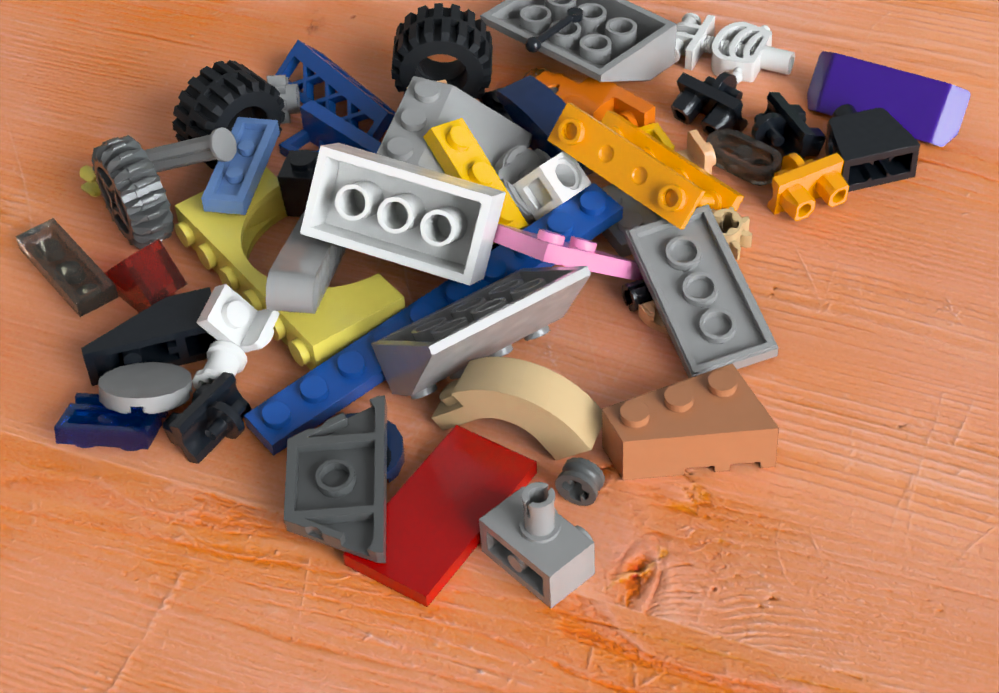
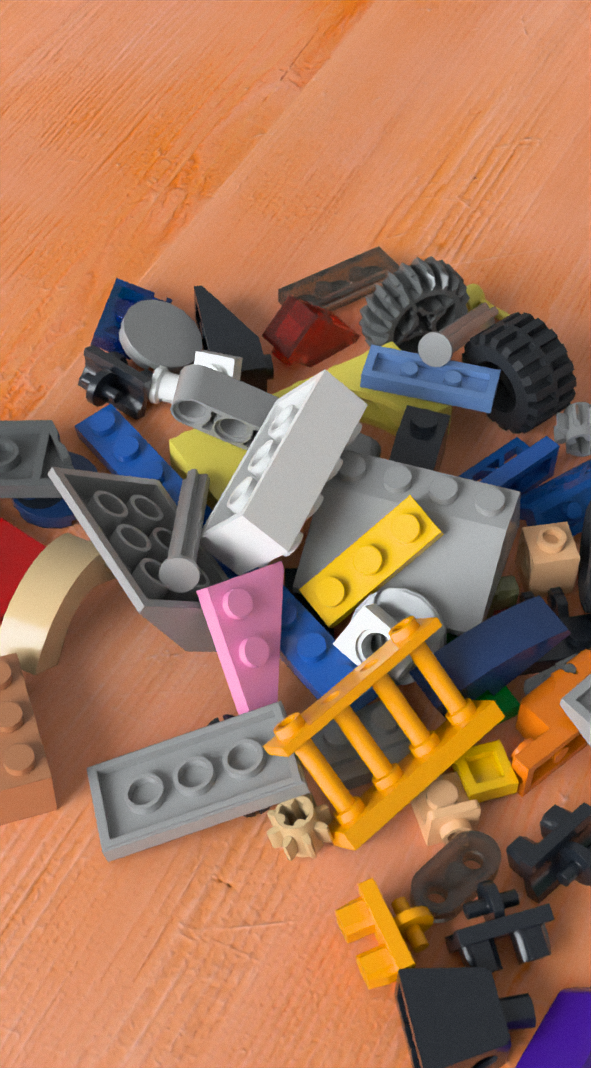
camera: 90 degrees right, 5 degrees up
none -> light grey axle [159,469,210,593]

